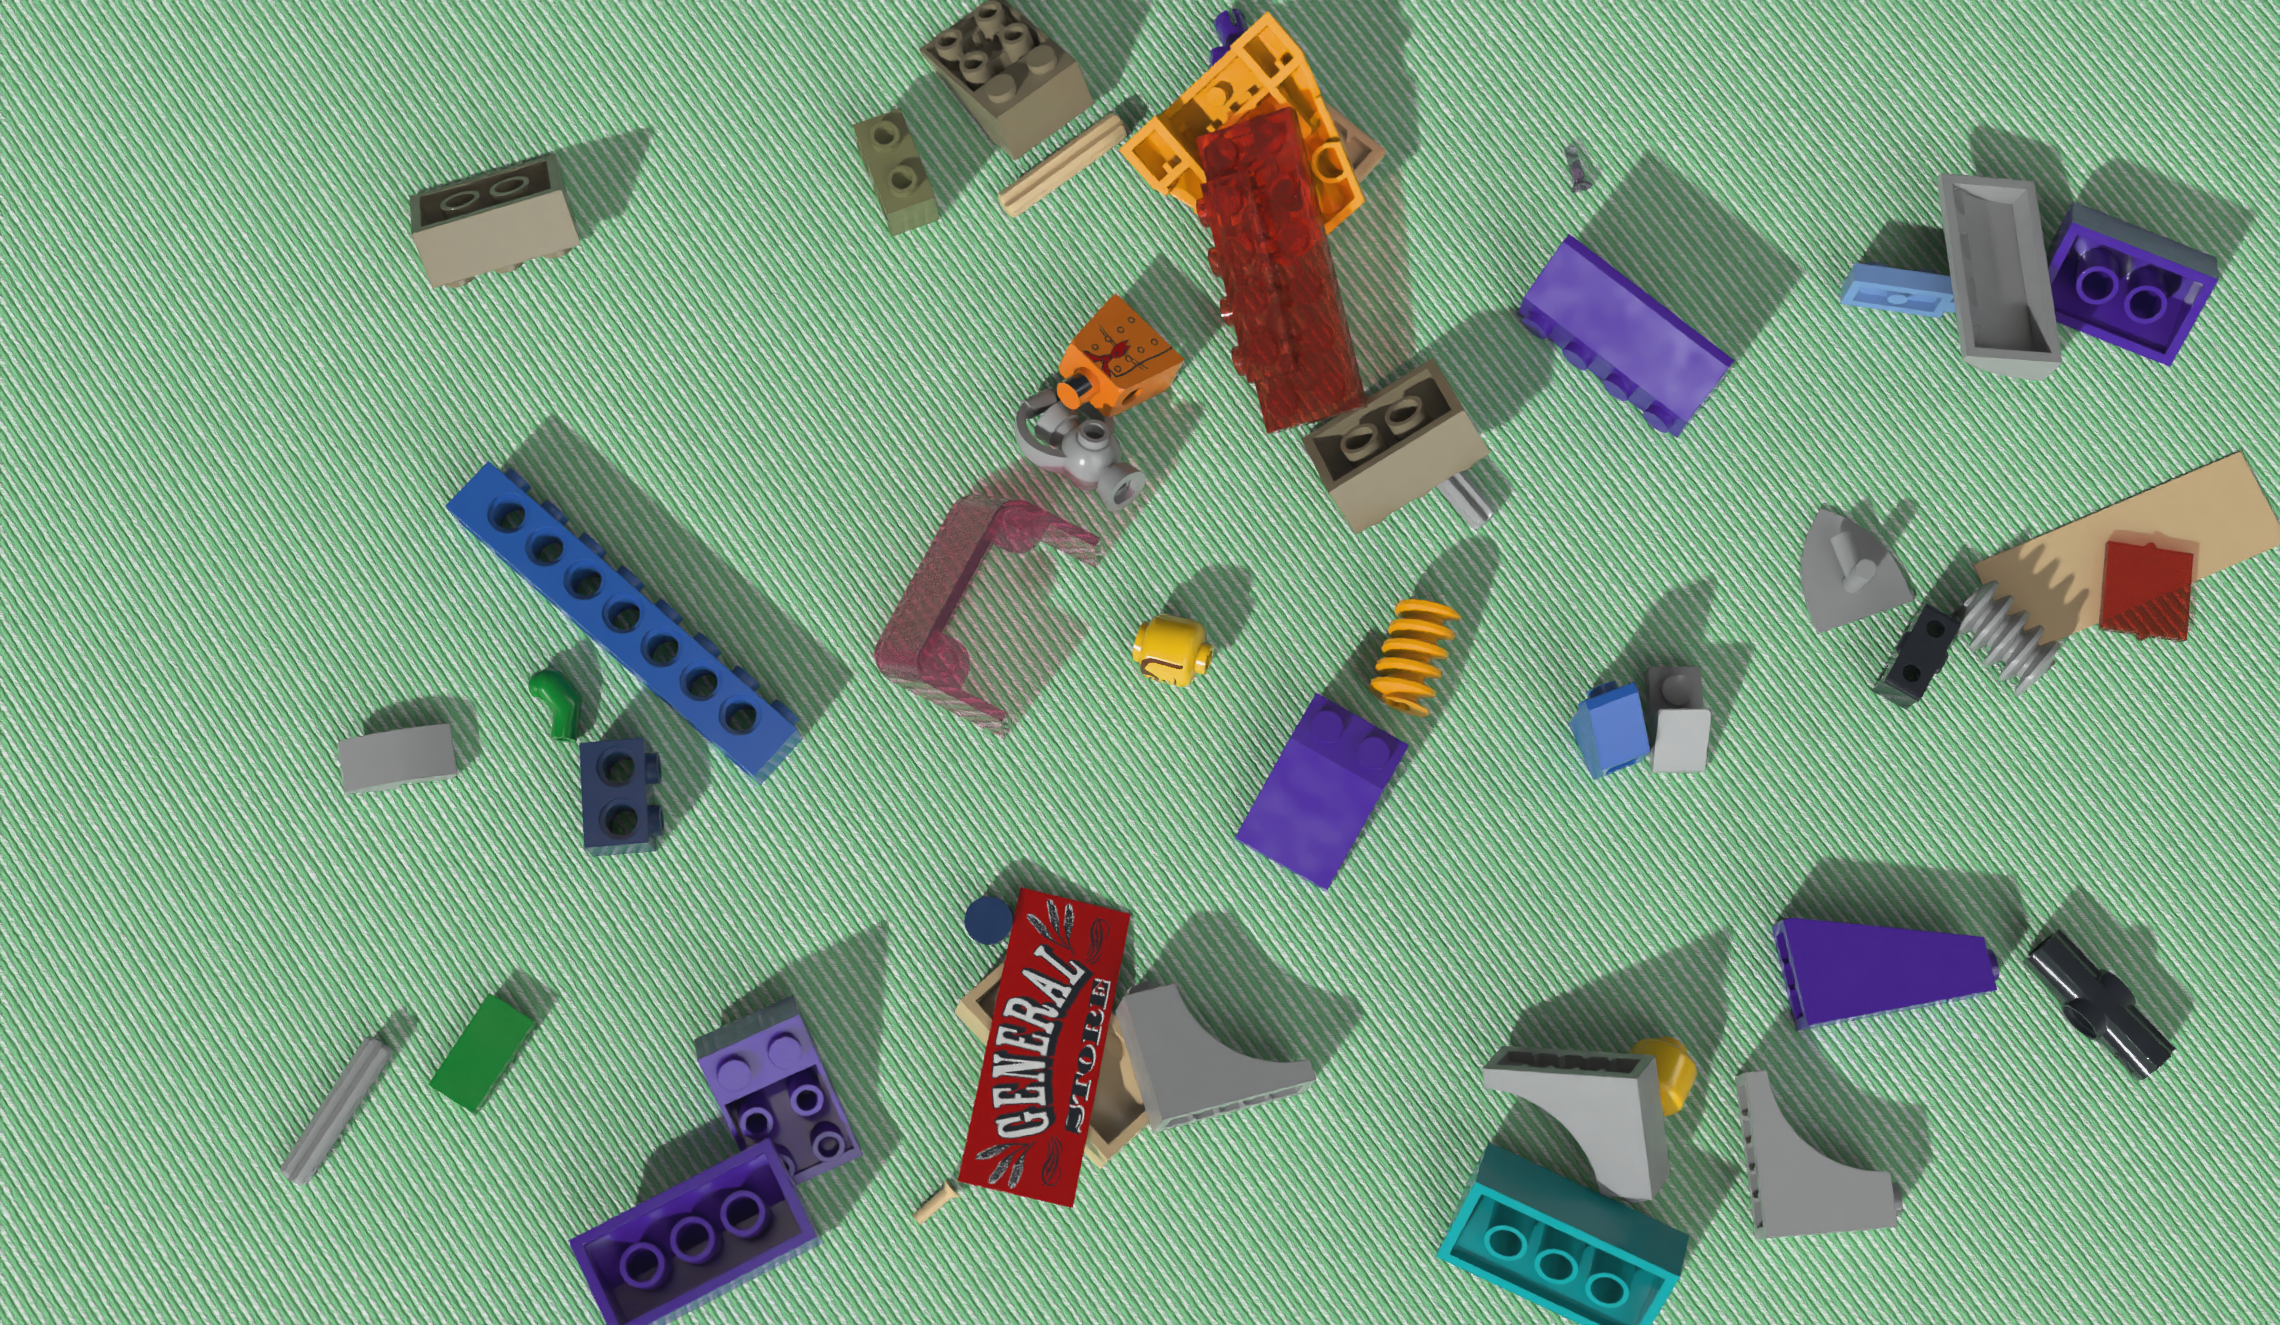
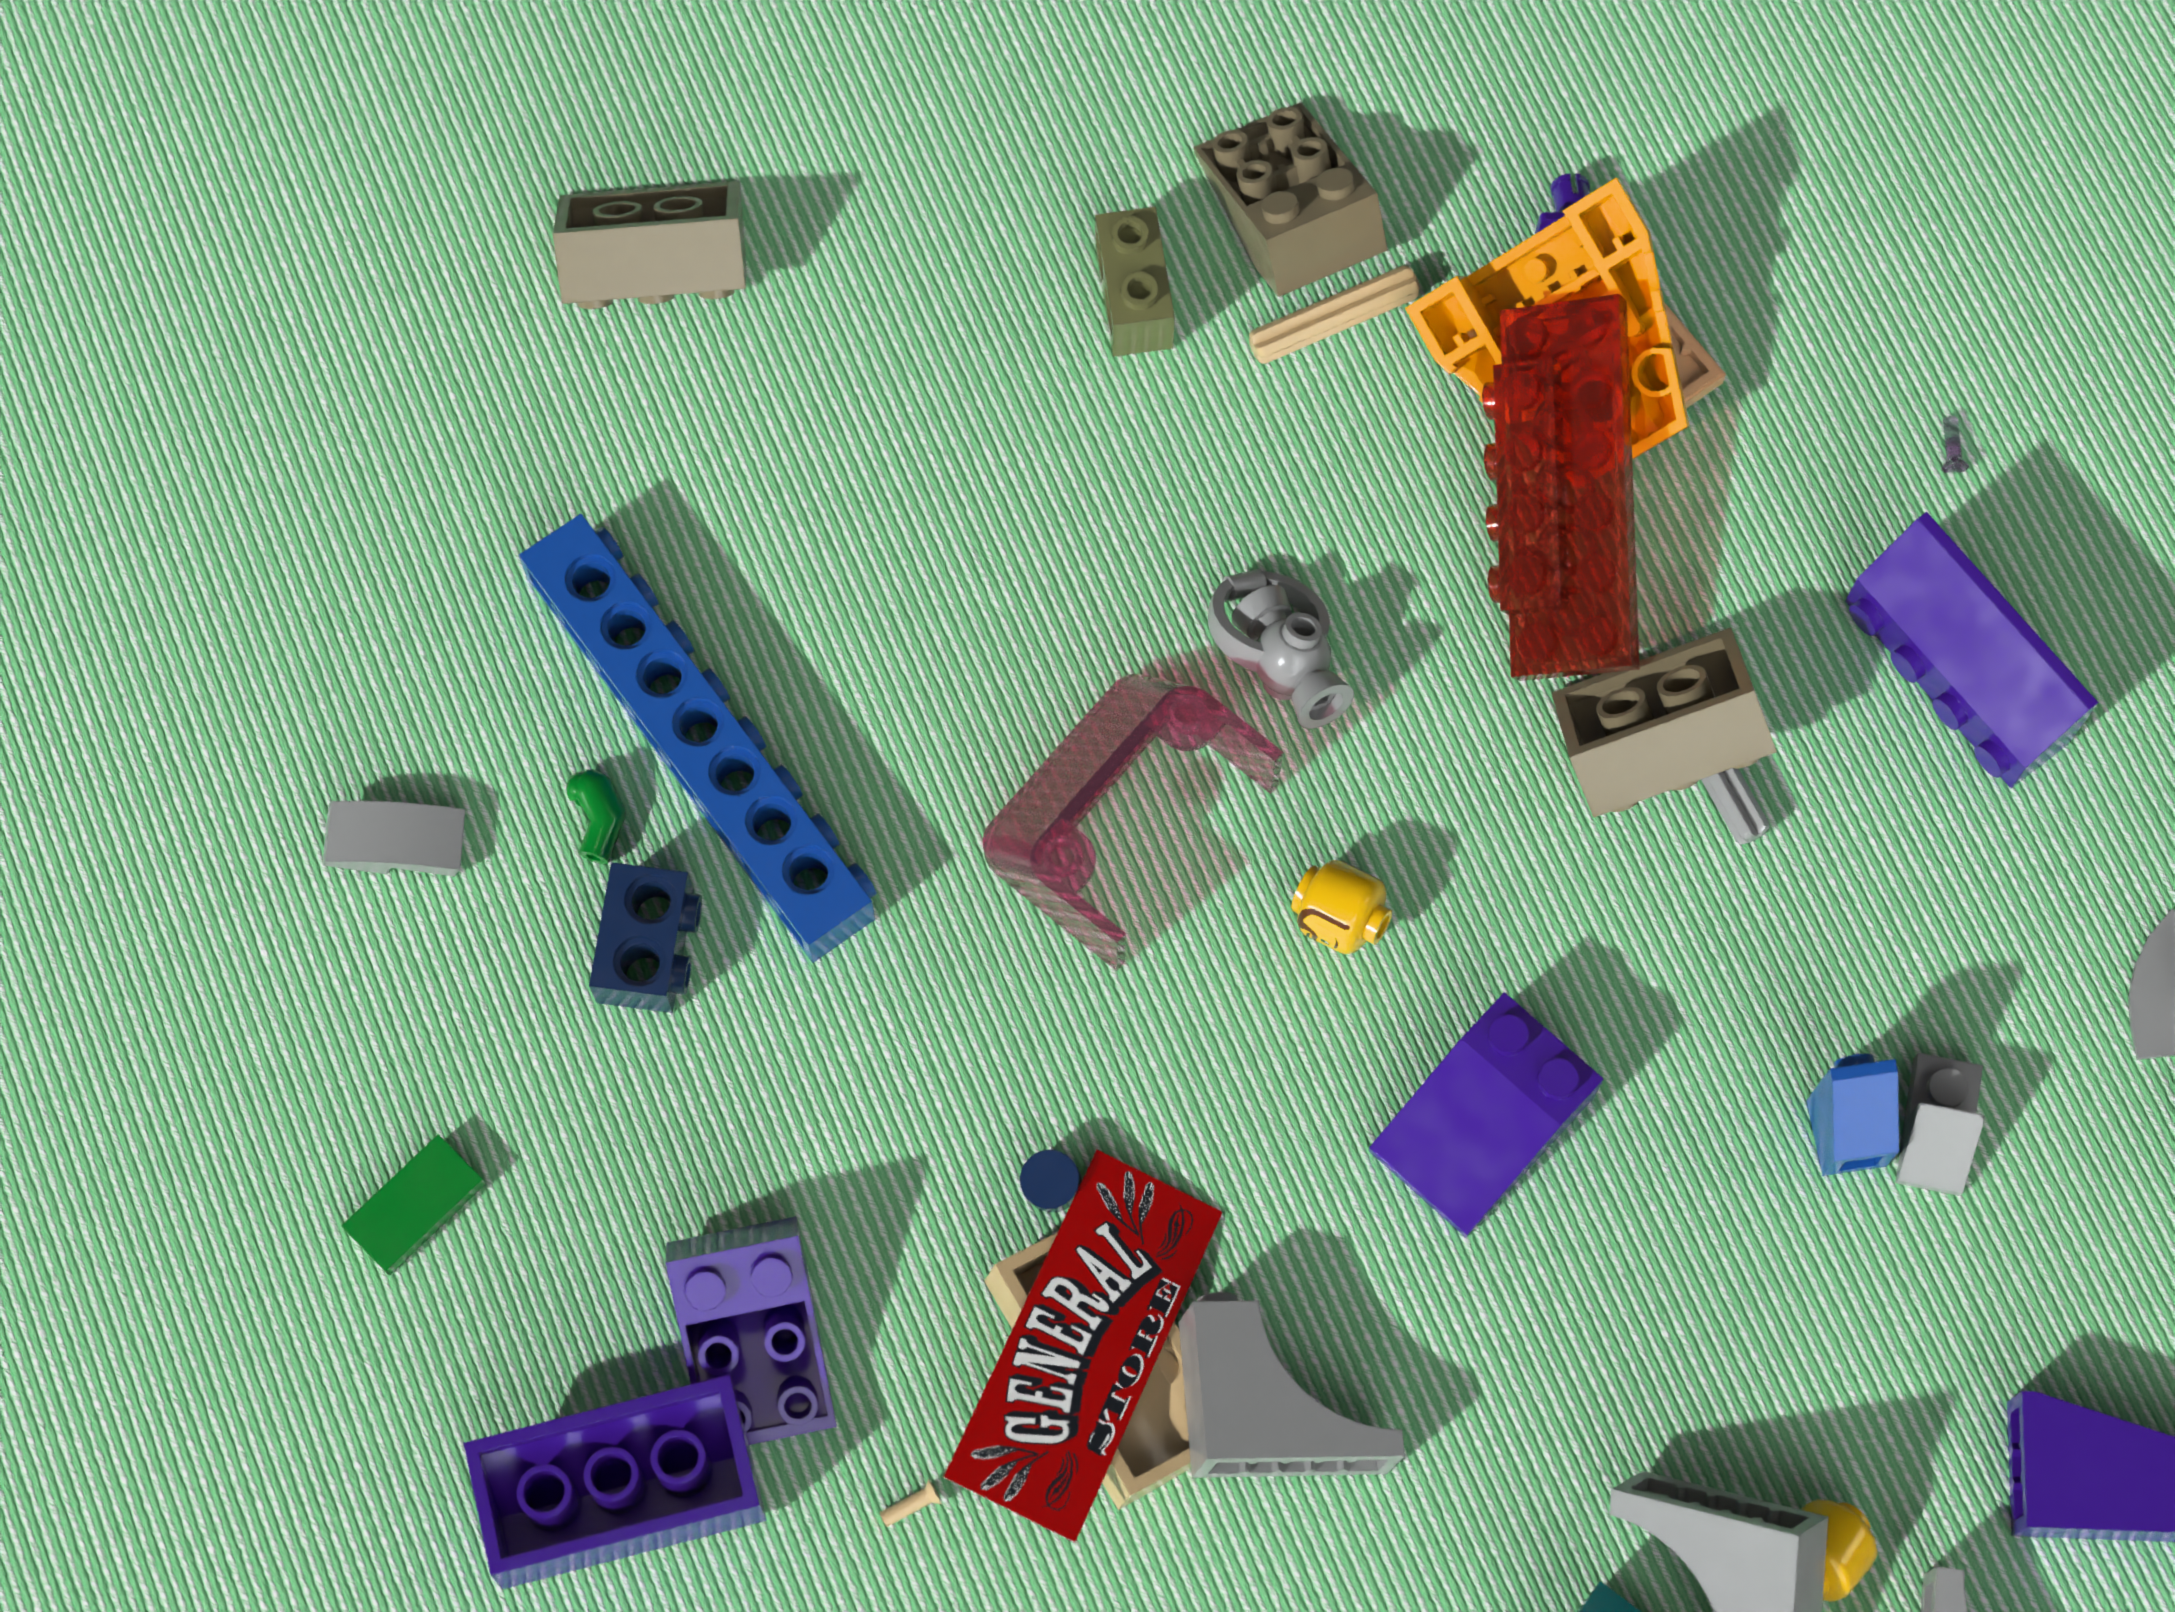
camera: 15 degrees right, 5 degrees down
light grey axle [280,1036,392,1185] -> none
orange torso [1057,294,1185,417] -> none
light orange piece [1368,599,1461,717] -> none

